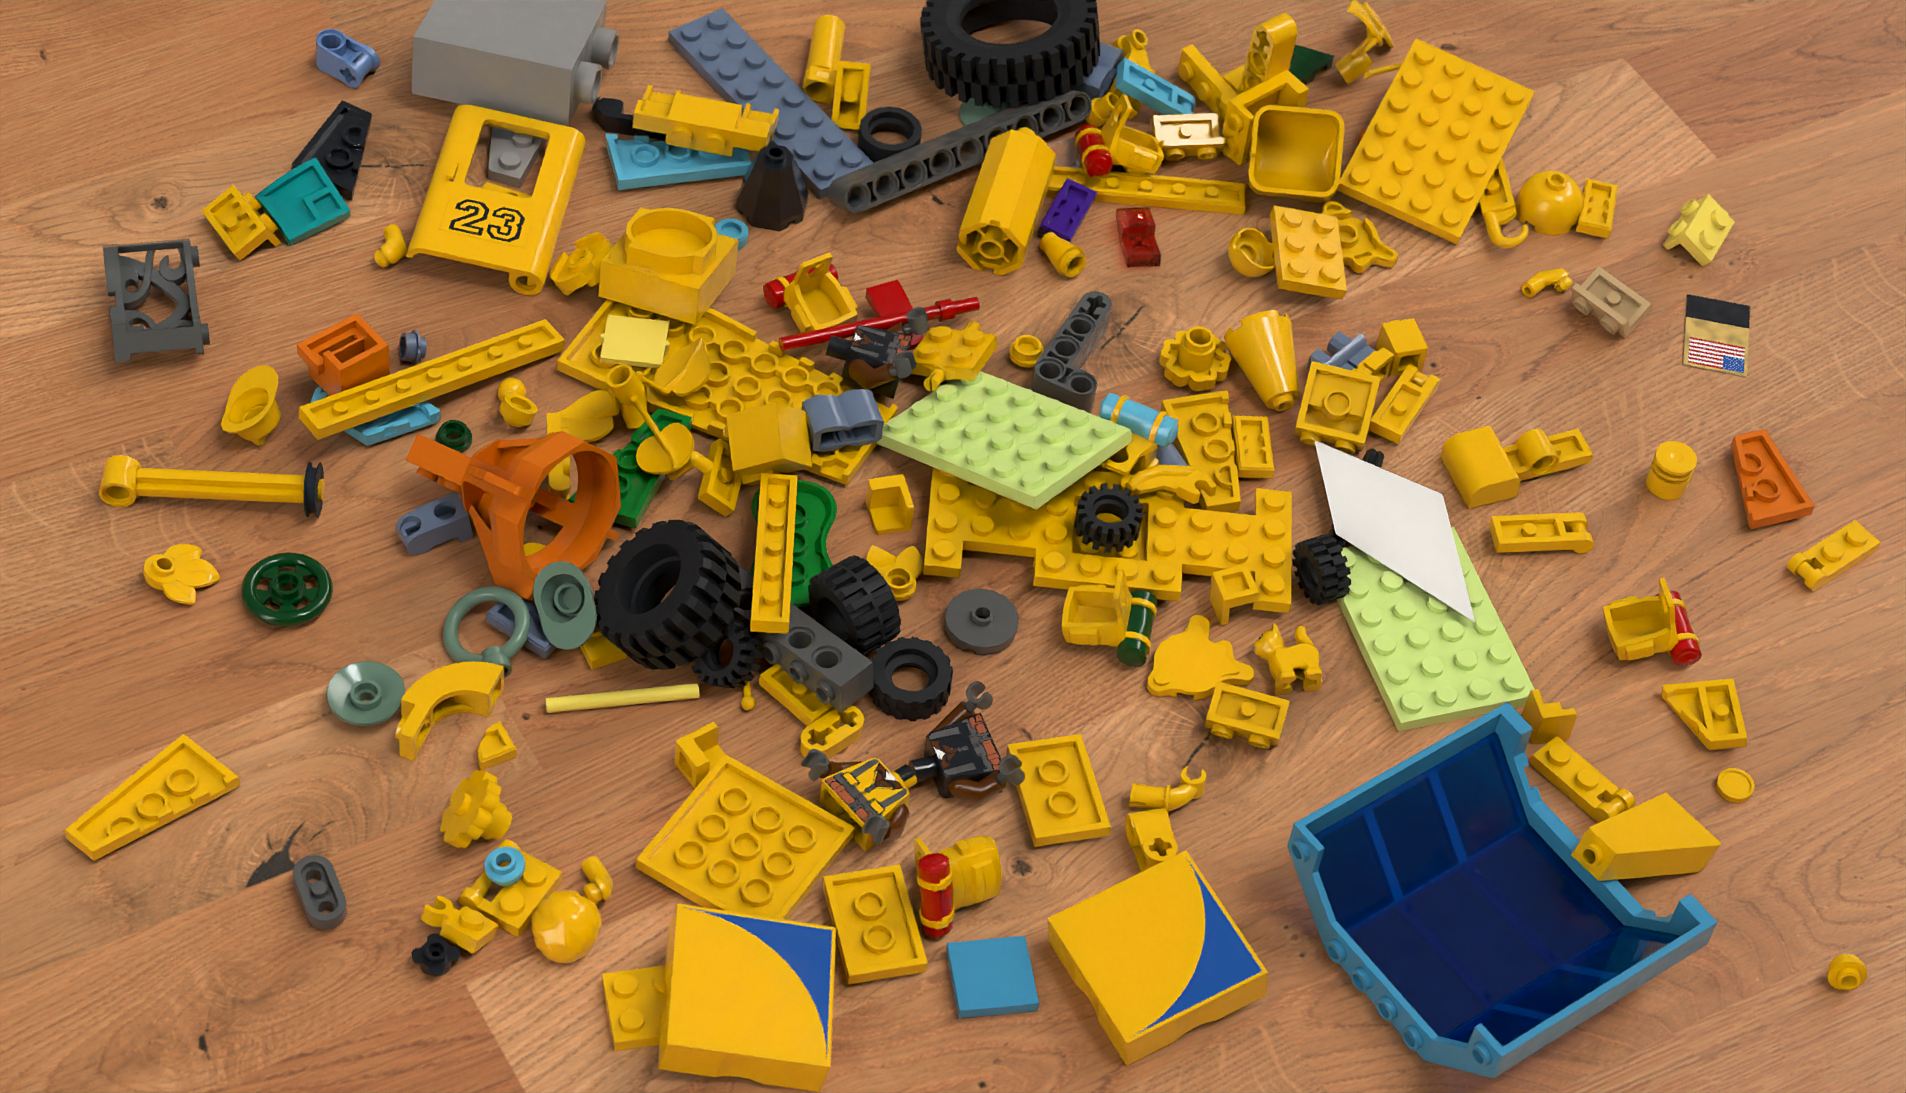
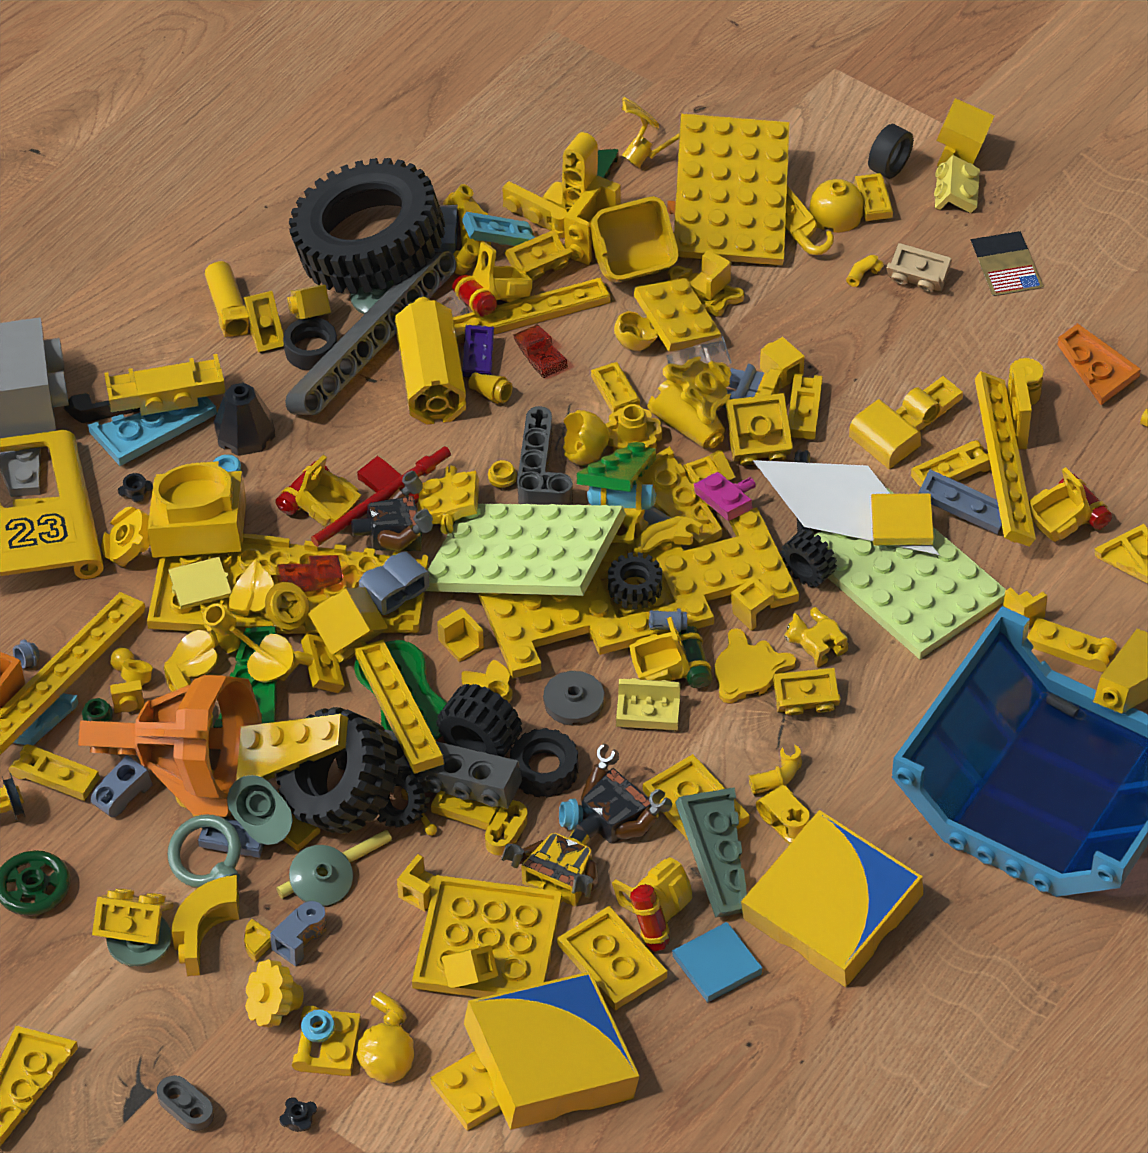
camera: 15 degrees left, 0 degrees up
yellow plate [421,896,499,954] -> none
sand blue plate [668,8,873,199] -> none
none -> yellow plate [8,744,100,801]
none -> yellow bracket [92,888,174,944]
none -> yellow plate [110,680,144,713]
none -> black plate [118,473,153,502]
none -> yellow wing [236,714,348,780]
none -> yellow gear [262,582,309,631]
none -> sand blue leg [270,901,326,967]
none -> clear red slope [276,555,343,592]
none -> yellow slope [287,285,331,319]
none -> sand green dish [289,845,353,907]
none -> yellow panel [441,945,499,988]
none -> medium azure plate [559,799,583,830]
none -> yellow hair [563,410,609,465]
none -> green wing [577,442,656,492]
none -> yellow plate [591,362,640,413]
none -> light yellow bracket [616,678,680,730]
none -> sand blue pin [649,608,687,633]
none -> yellow tile [663,357,731,425]
none -> clear slope [666,336,732,365]
none -> sand green wing [675,787,747,918]
none -> yellow panel [689,250,731,301]
none -> dark pink plate [694,472,756,521]
none -> yellow tile [709,451,735,480]
none -> black tyre [868,123,914,179]
none -> yellow tile [871,493,933,545]
none -> sand blue plate [918,469,1002,534]
none -> yellow plate [936,98,995,167]
none -> yellow plate [975,371,1036,547]
none -> yellow tile [1009,367,1032,449]
none -> dark grey piece [1040,692,1086,720]

